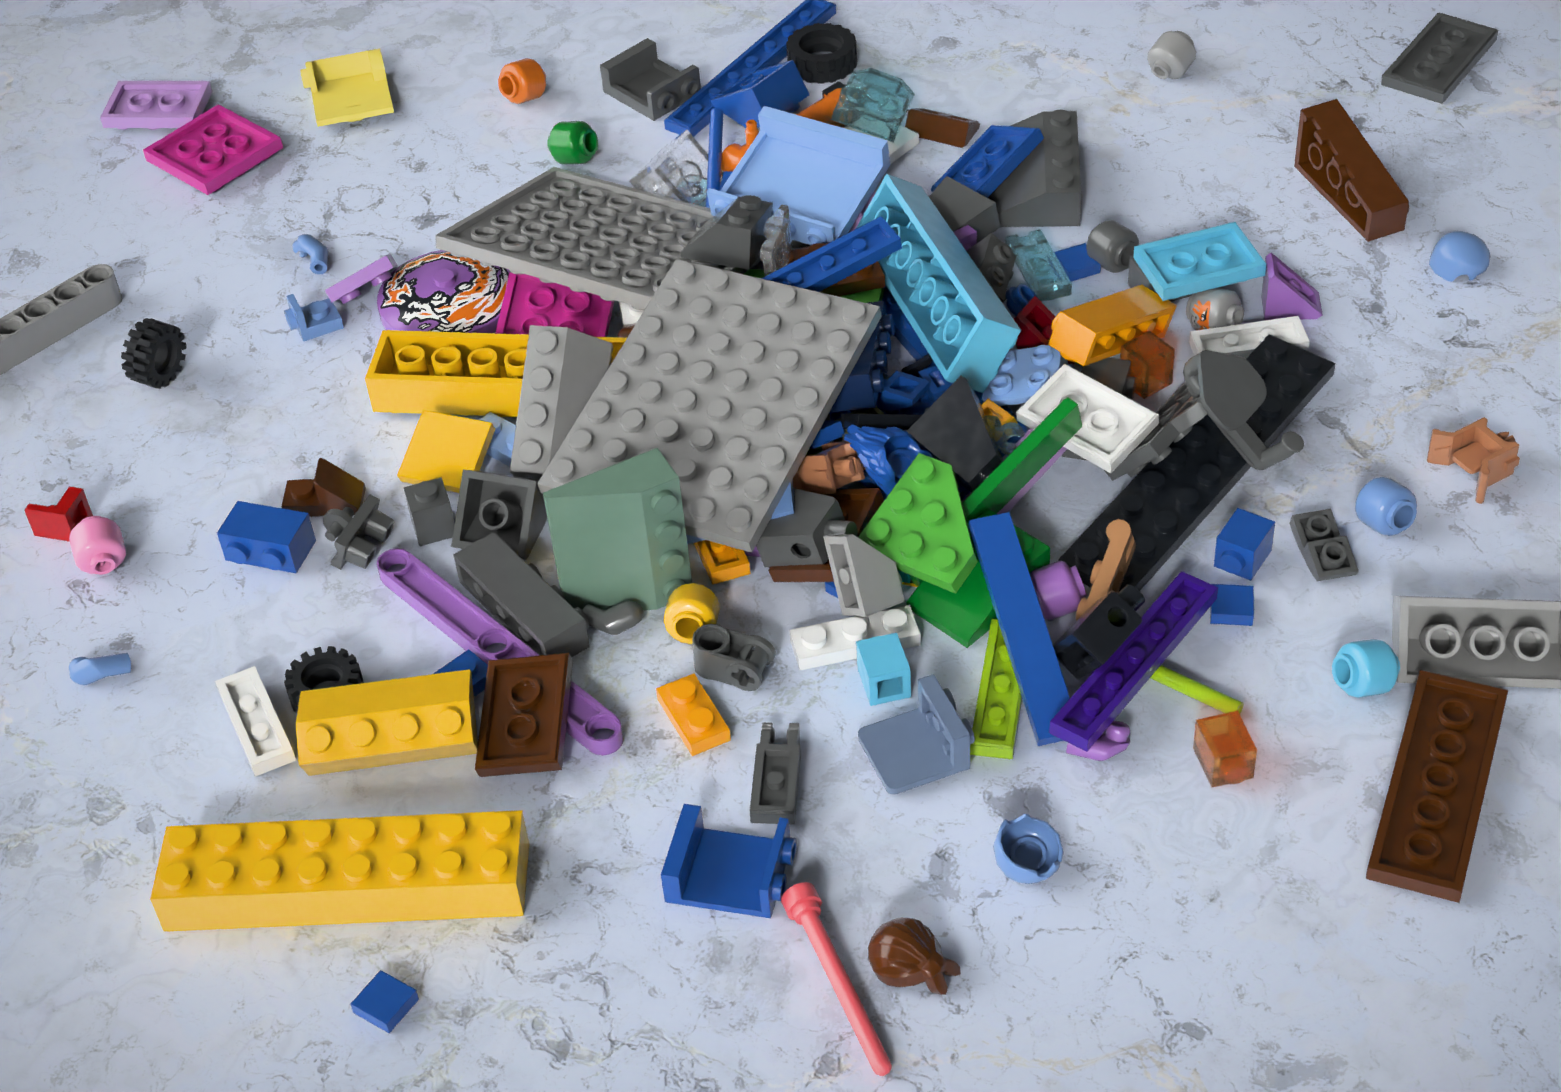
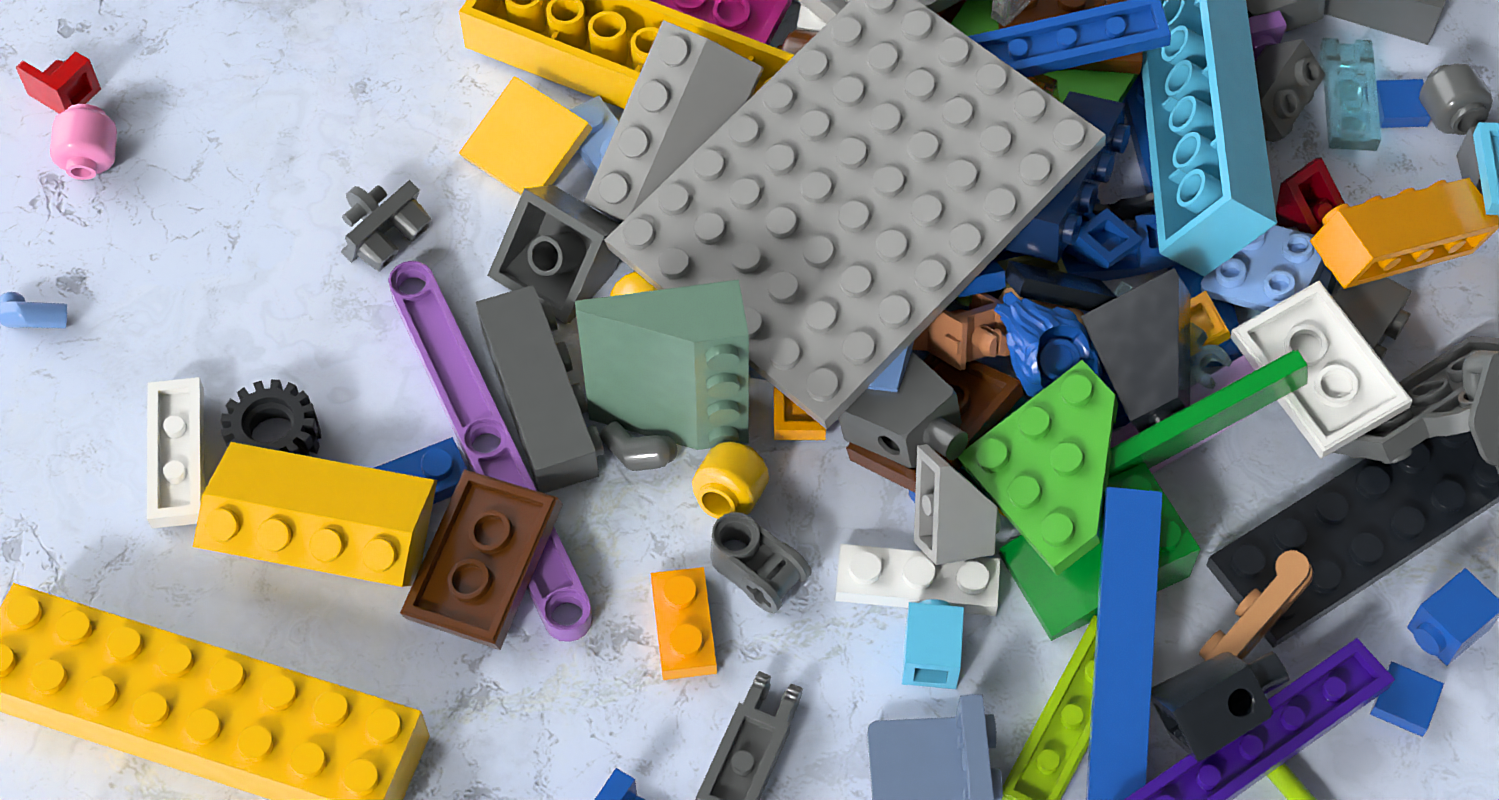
camera: 15 degrees right, 15 degrees up
blue brick [217,501,316,573] -> none
reddish brown slope [281,458,366,517] -> none
dark grey brick [403,477,455,546] -> none
blue plate [1006,284,1039,316] -> none
medium lavender head [1029,561,1087,621] -> none
clear orange brick [1120,330,1175,399] -> none

